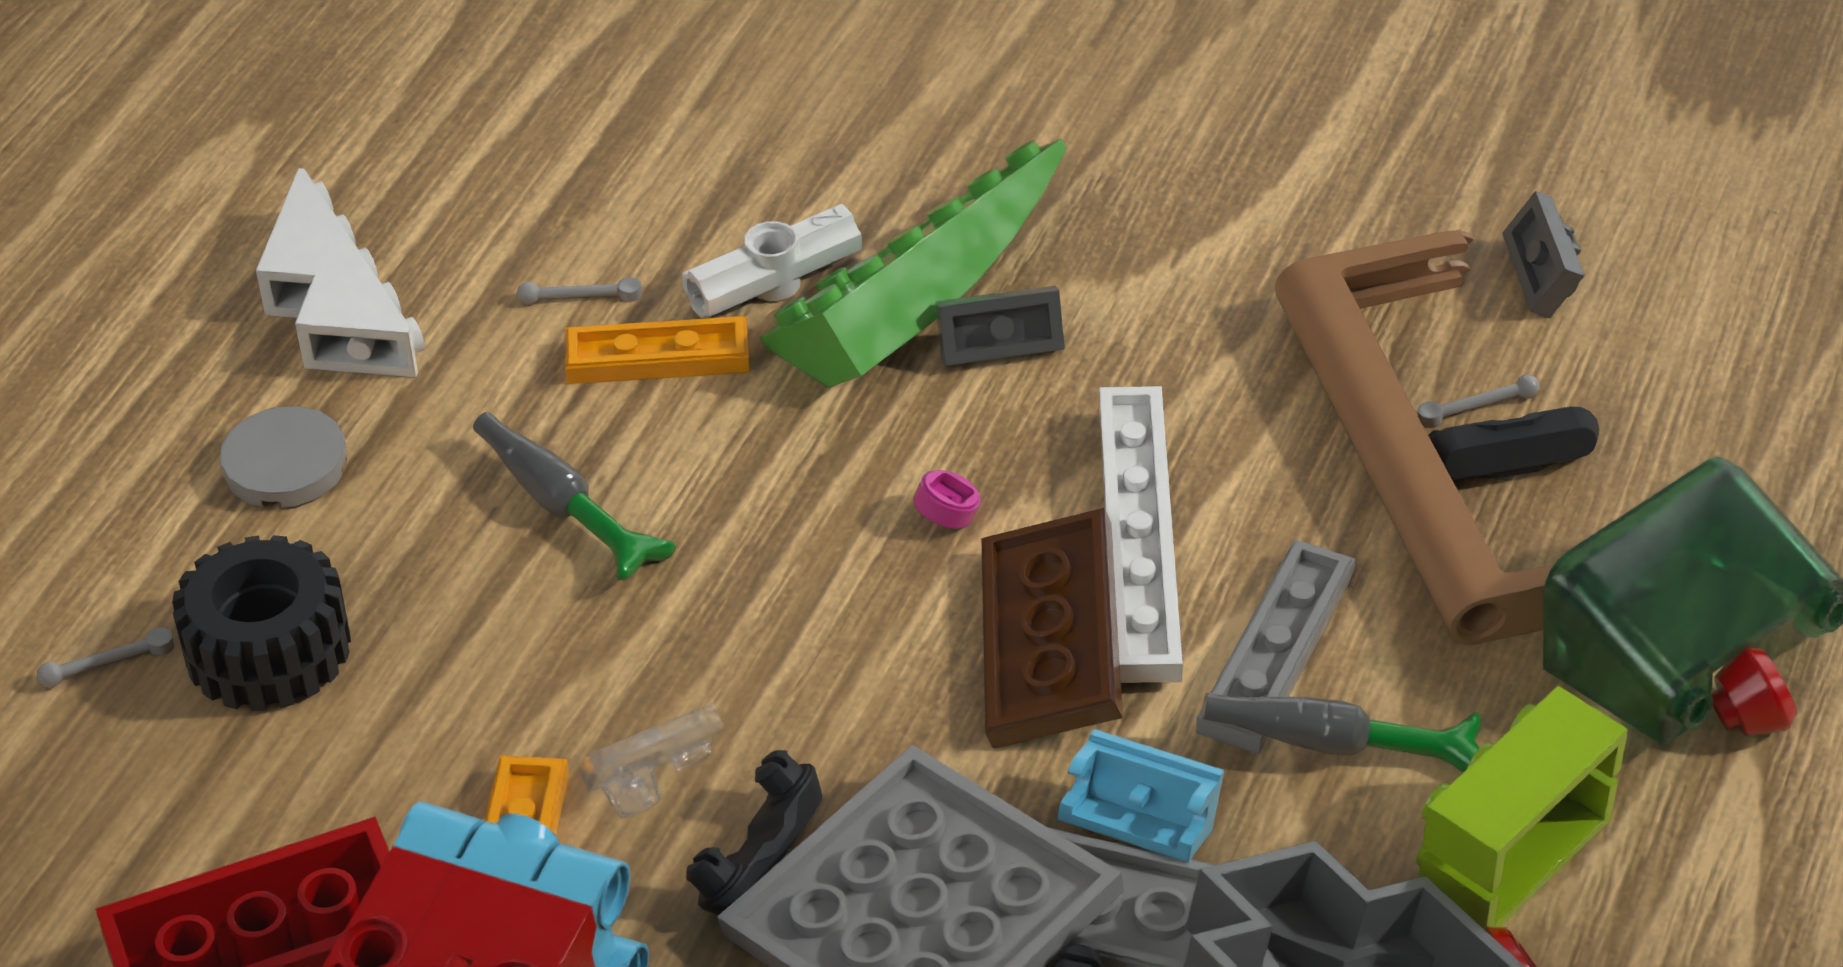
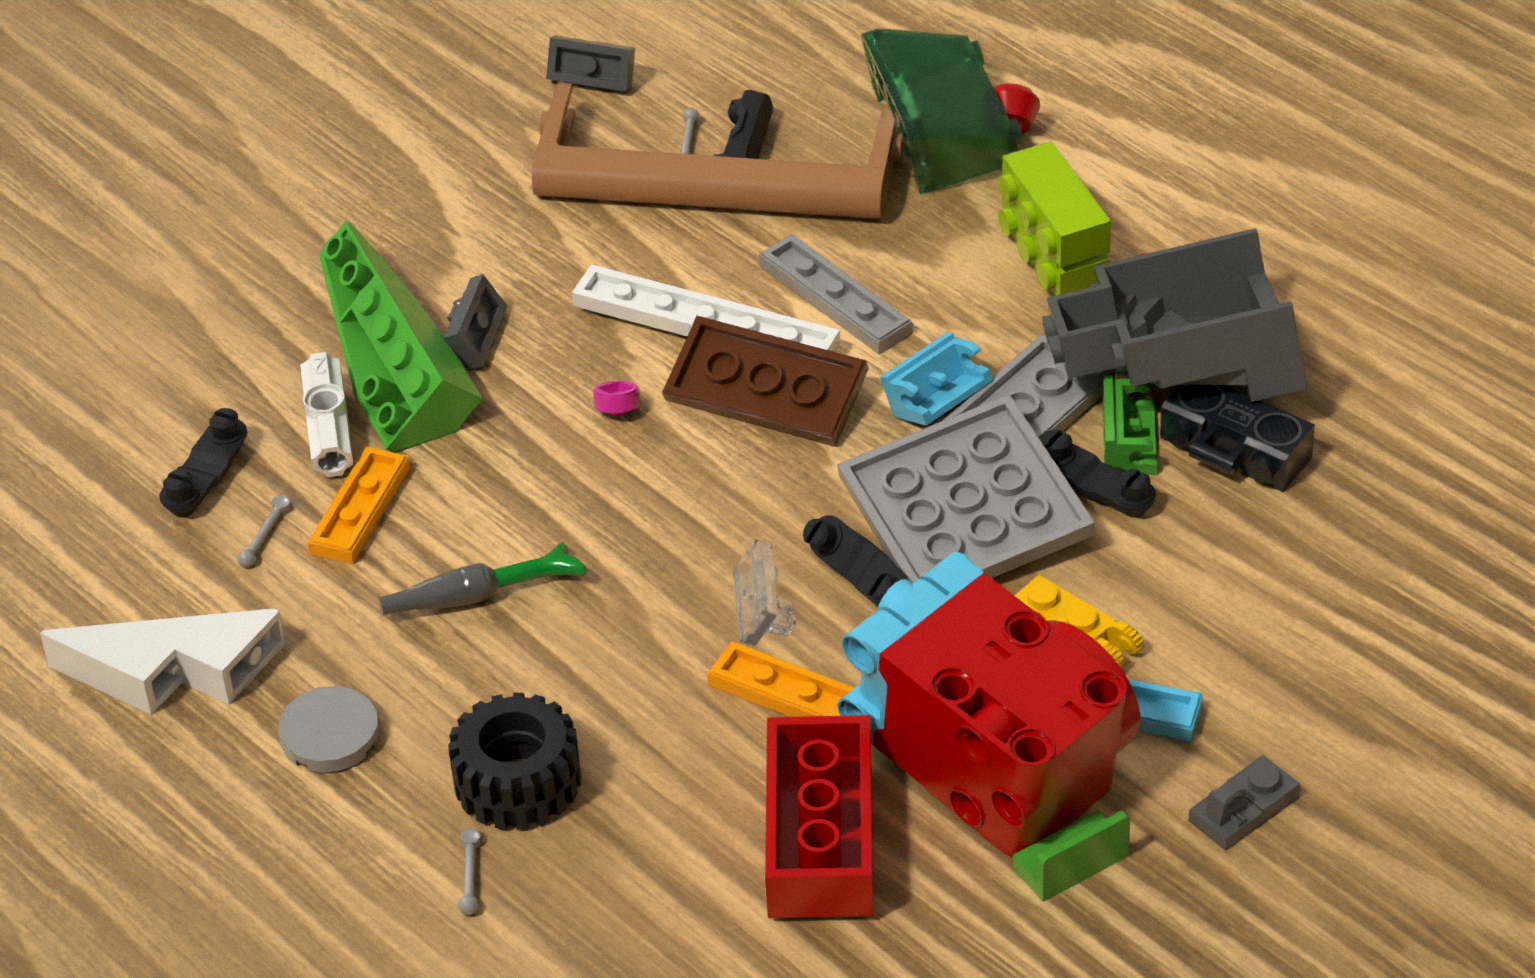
camera: 65 degrees left, 0 degrees up
dark grey piece [1202,693,1481,773] -> none
none -> black piece [159,408,247,517]

